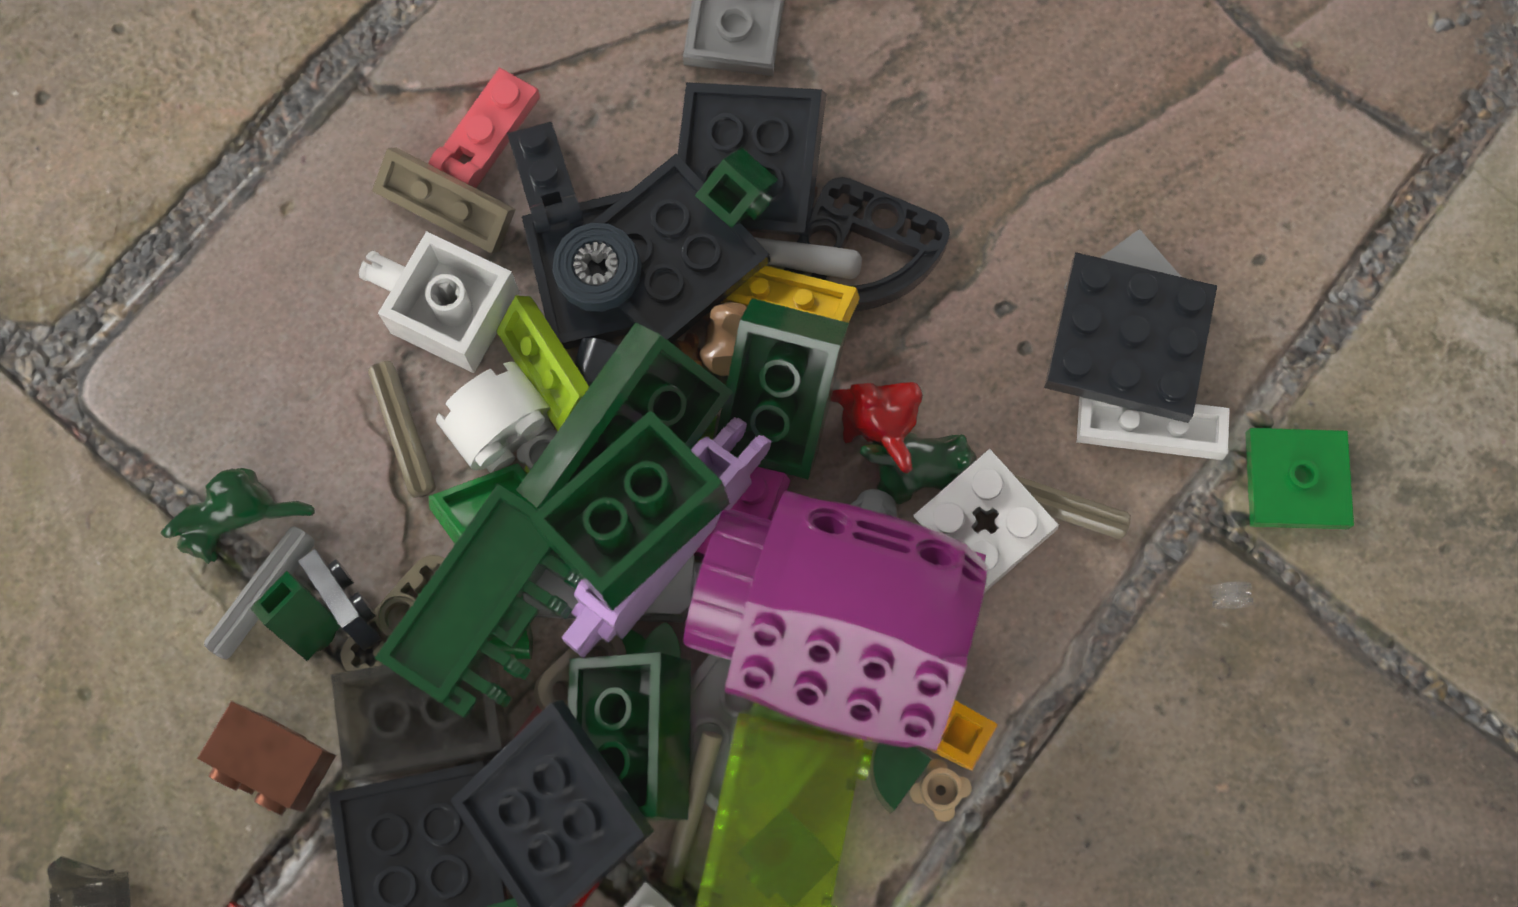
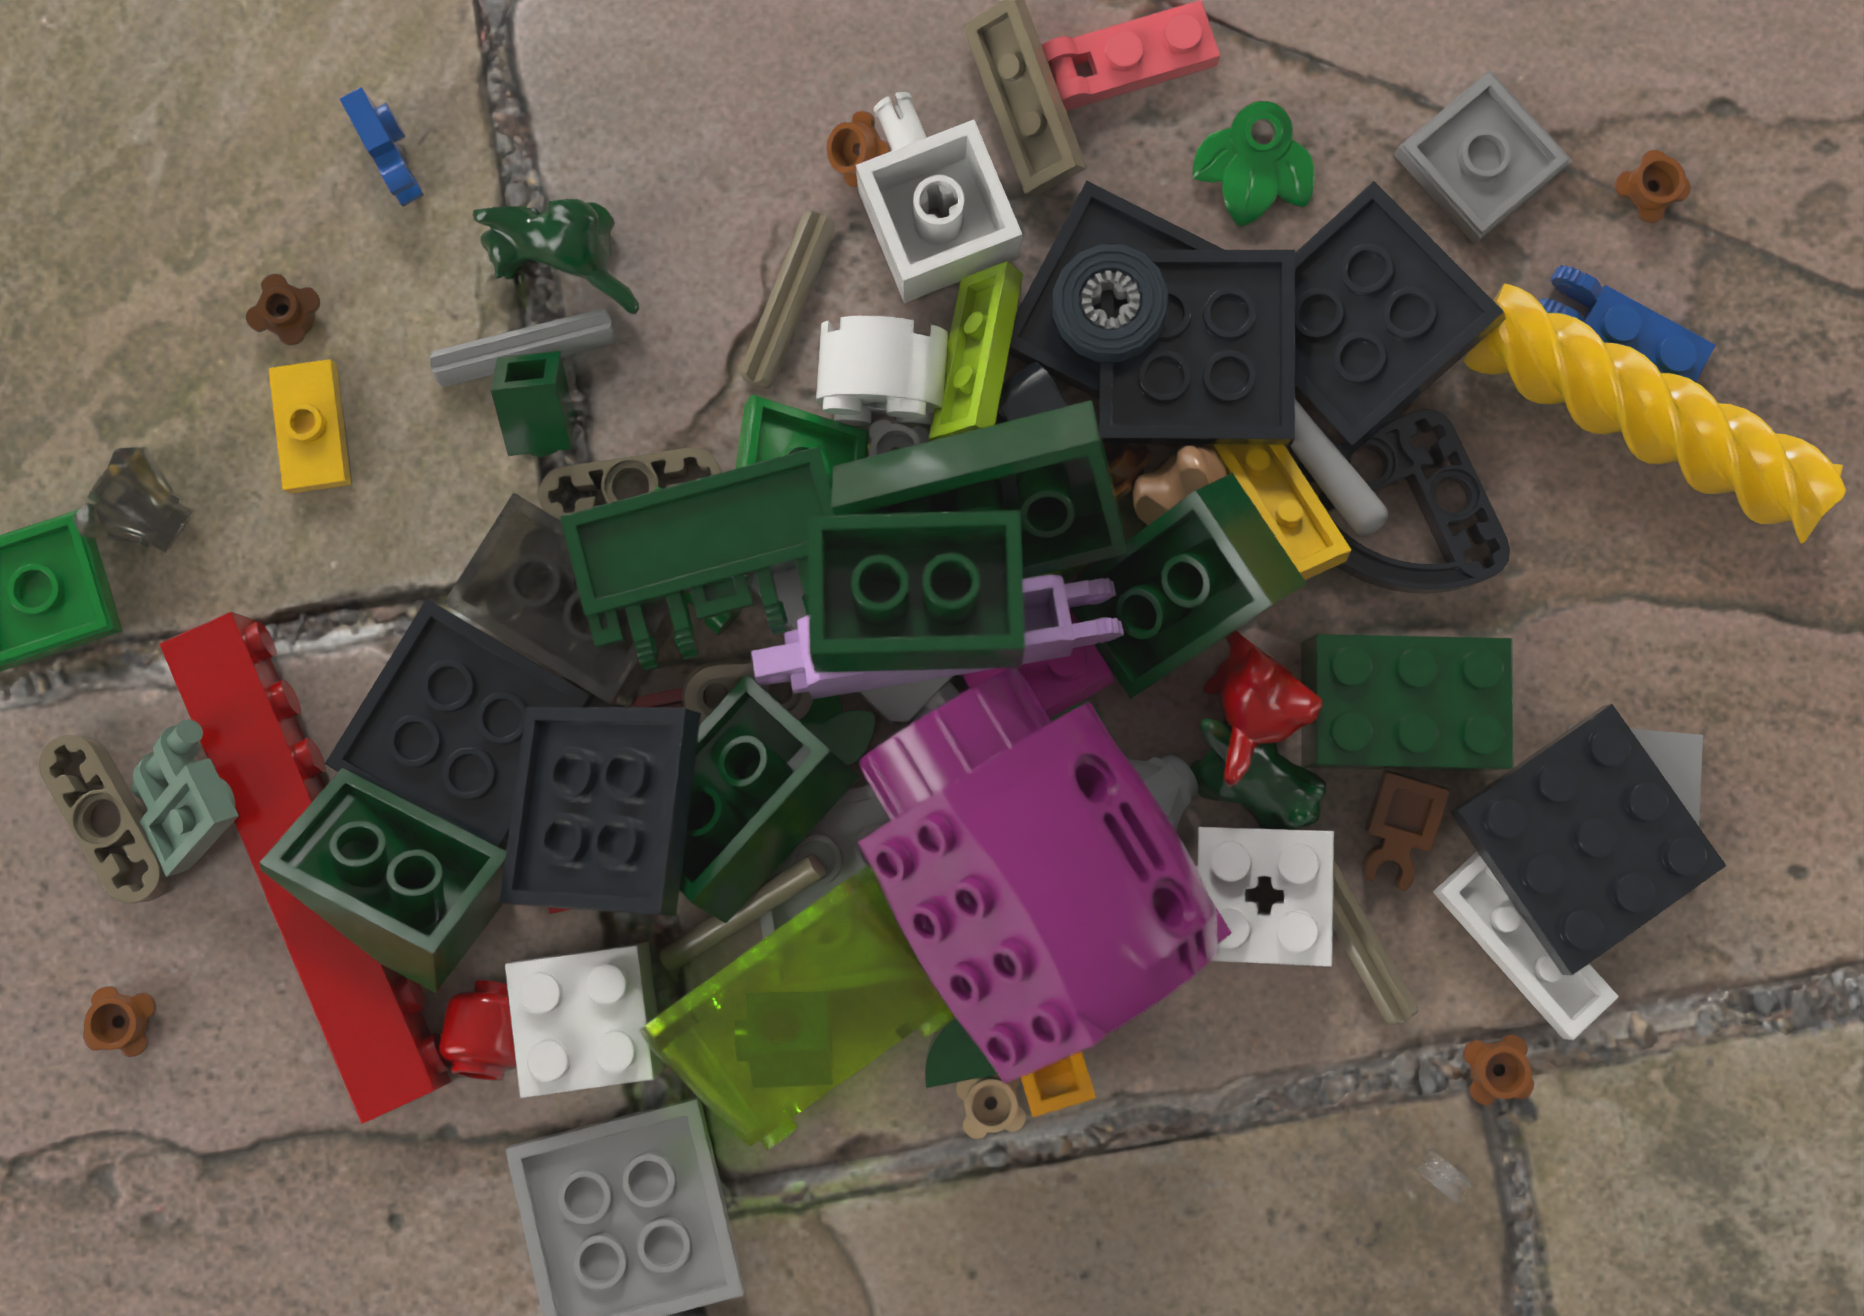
camera: 40 degrees right, 10 degrees up
copper brick [197,701,337,816] -> none
plate [298,549,381,650] -> none
black plate [507,121,583,234] -> none
dark green brick [695,148,778,228] -> none
green plate [1245,428,1354,530] -> none
none -> reddish brown plate [246,274,320,346]
none -> yellow plate [268,359,352,494]
none -> blue plate [339,87,424,207]
none -> dark orange plate [827,111,890,187]
none -> green plate [1192,101,1315,227]
none -> dark green brick [1301,634,1514,772]
none -> reddish brown plate [1362,769,1450,891]
none -> yellow piece [1462,283,1846,544]
none -> dark orange plate [1463,1035,1534,1105]
none -> blue hinge [1539,265,1716,382]

